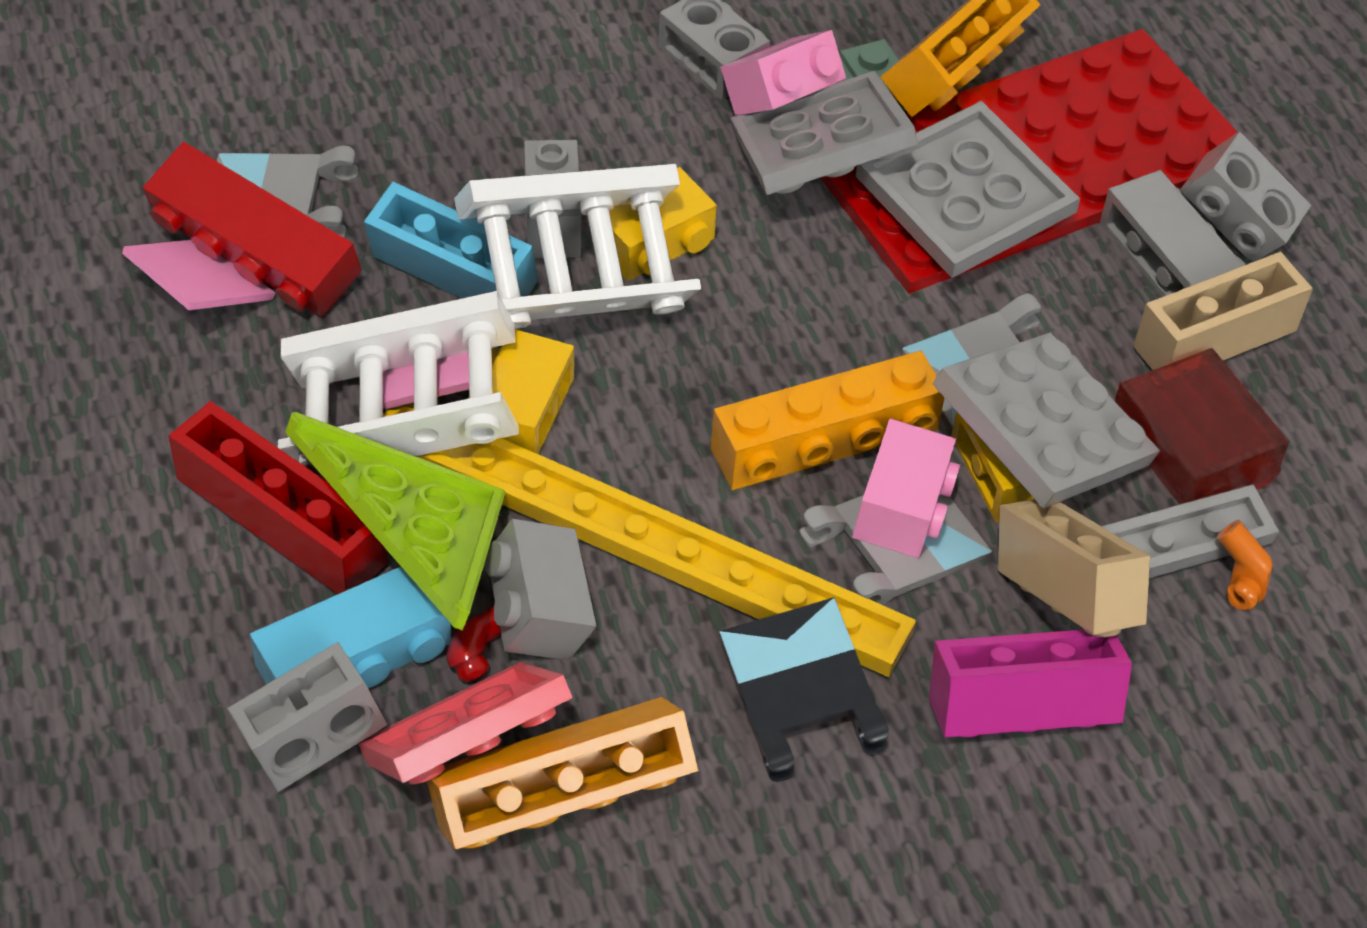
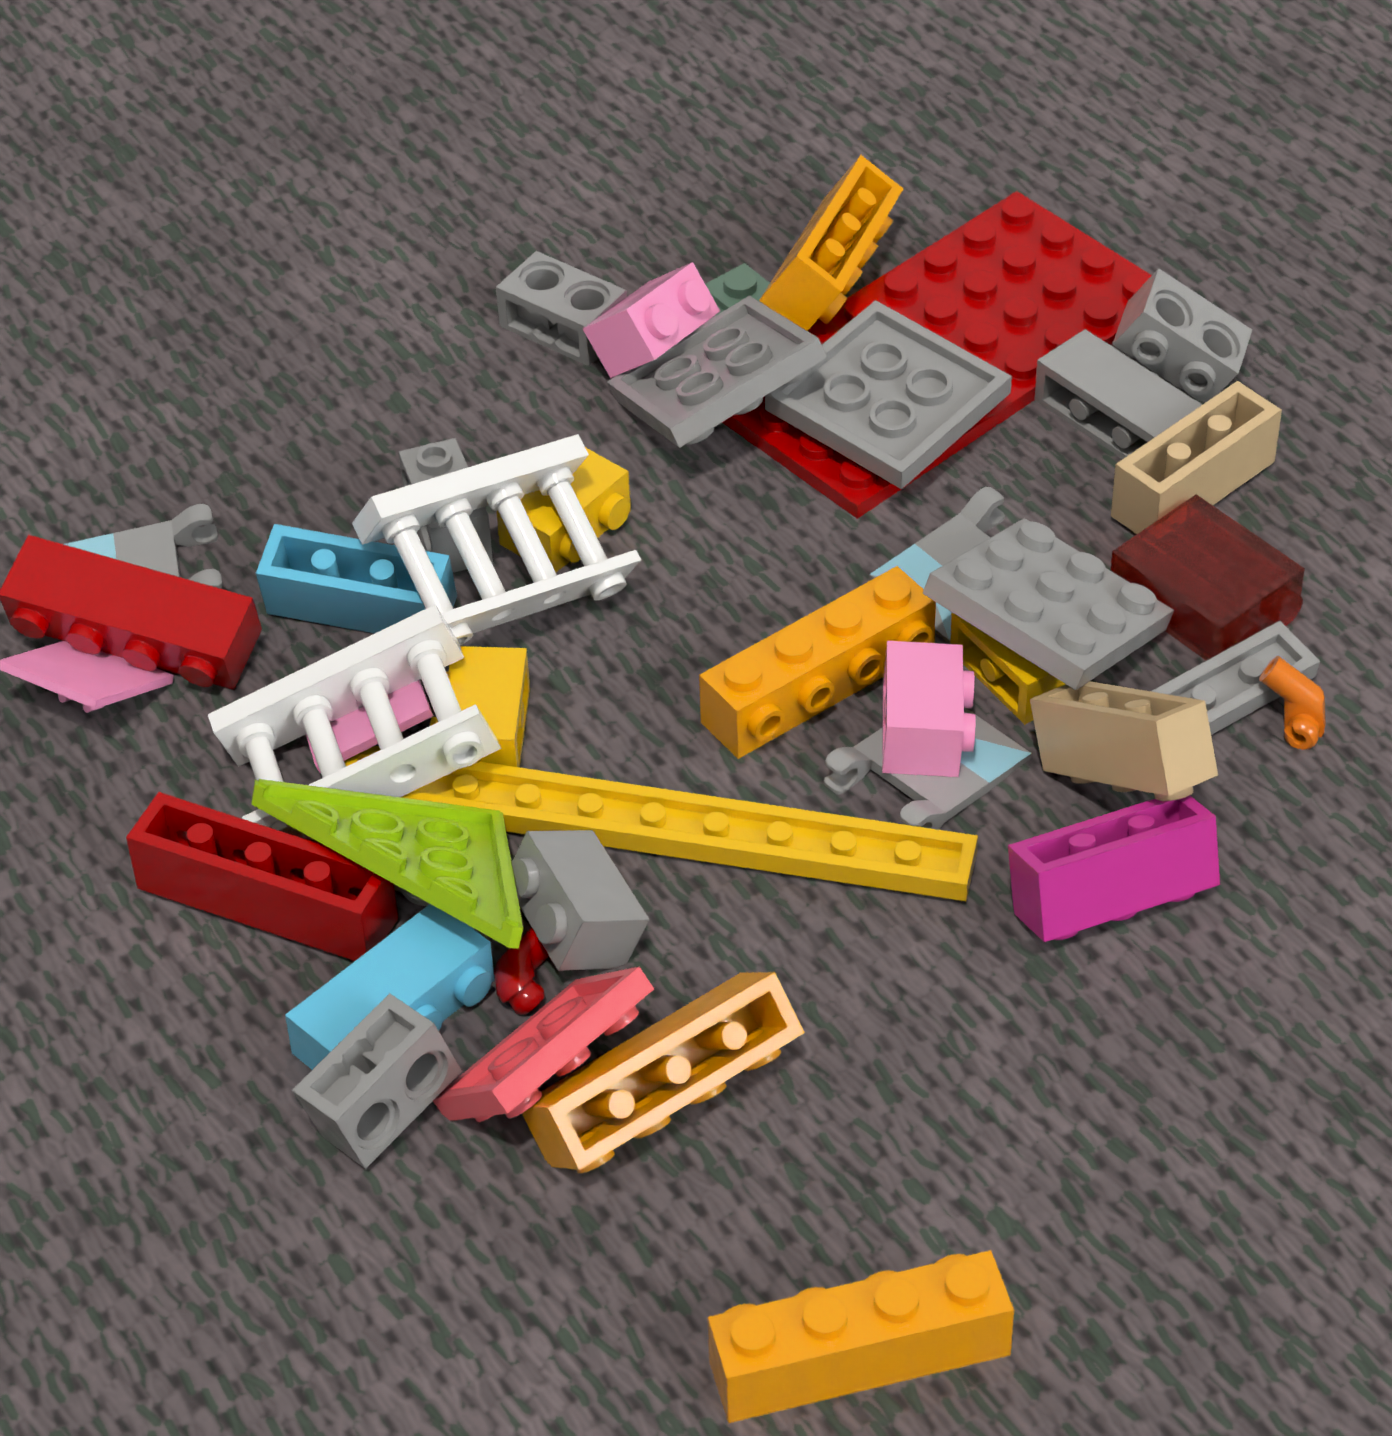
camera: 10 degrees left, 5 degrees down
black flag [719,598,889,782] -> none

